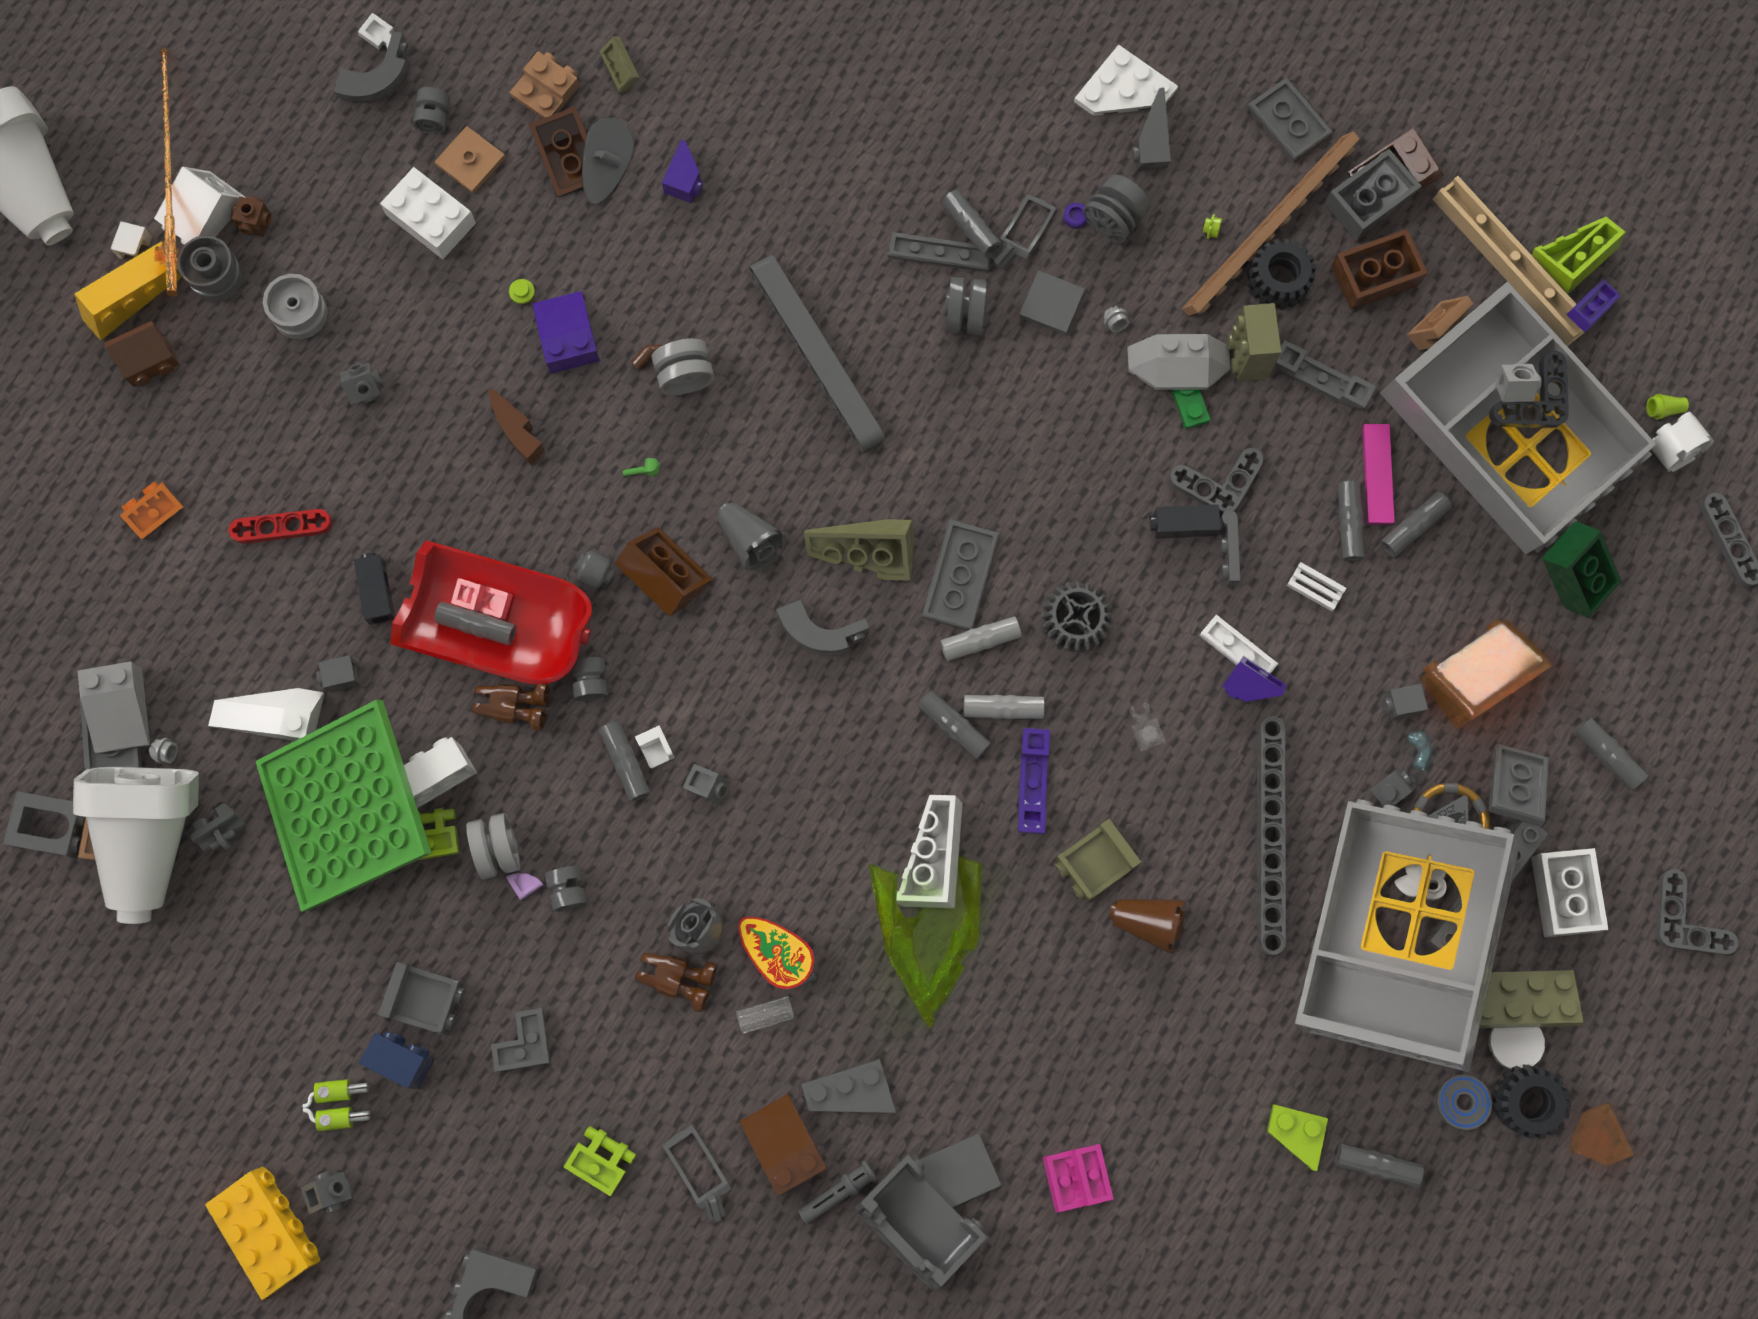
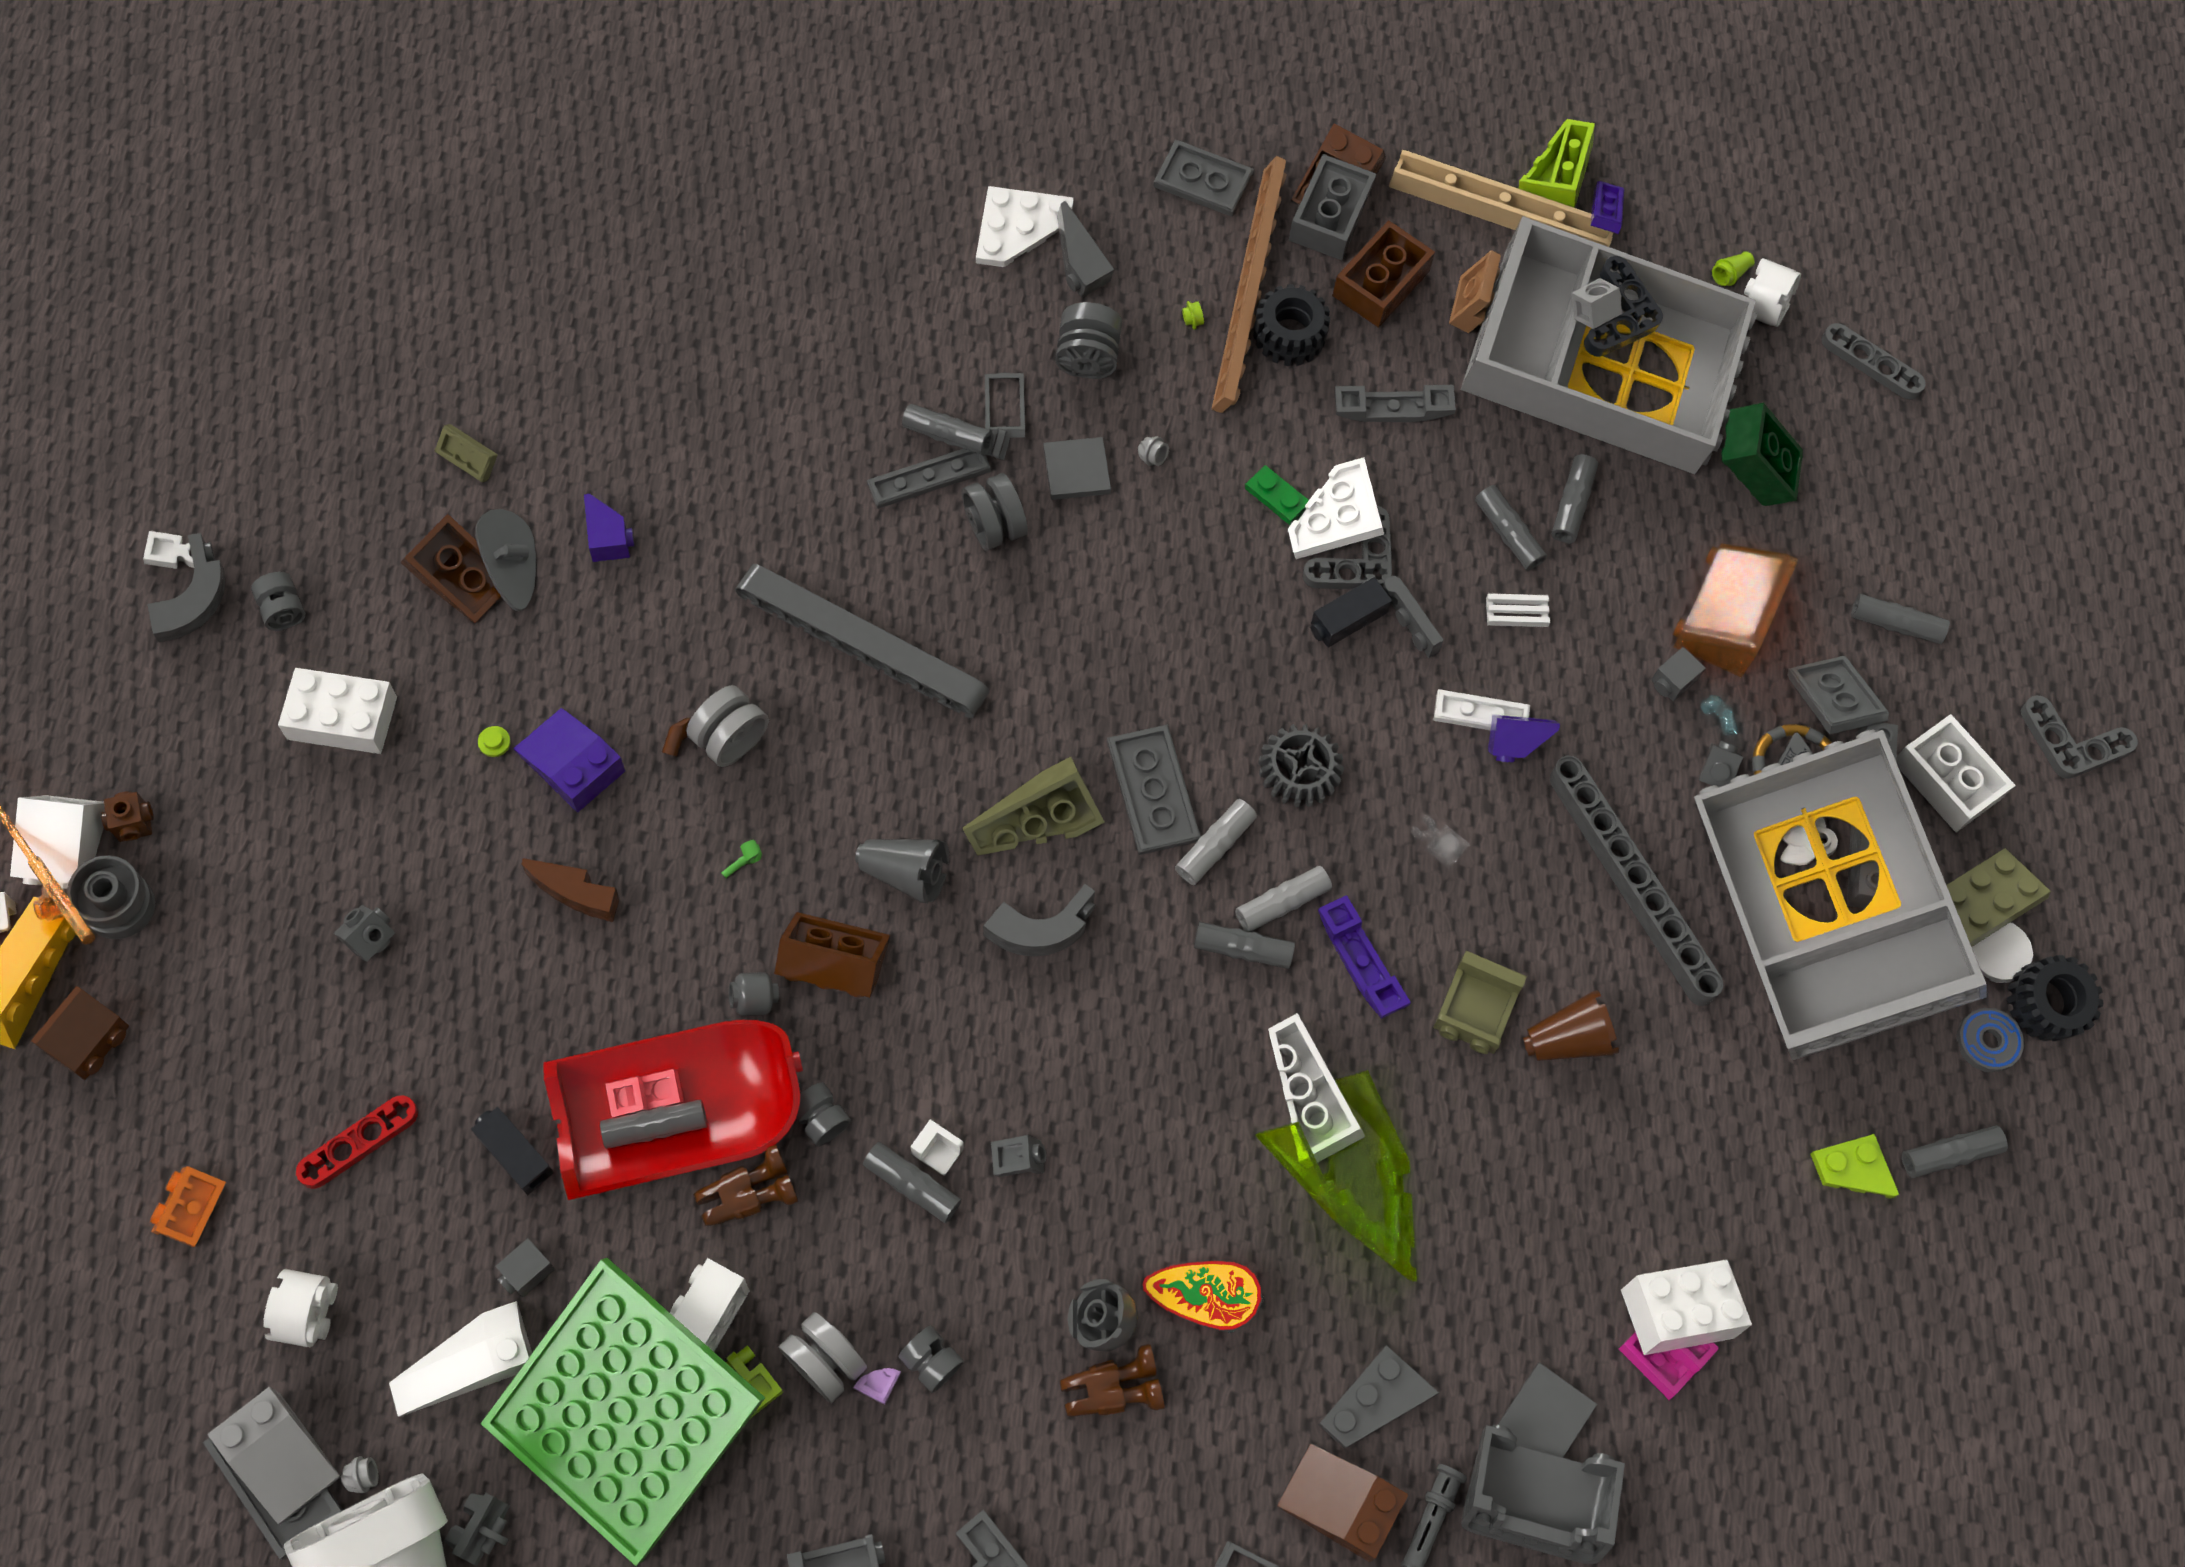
camera: 35 degrees left, 10 degrees down
light grey wheel [263,274,328,340] -> none
medium nougat plate [434,126,506,194] -> none
medium nougat plate [509,51,580,118] -> none
clear axle [736,996,795,1035] -> none
dark purple tile [1063,203,1087,229] -> none
light grey wedge [1127,334,1231,390] -> none
olive brick [1227,303,1281,382] -> none
dark pink tile [1362,424,1395,525] -> none
clear orange plate [1568,1102,1634,1166] -> none
none -> white brick [264,1269,338,1348]
none -> white plate [1288,458,1384,559]
none -> white brick [1621,1260,1752,1355]

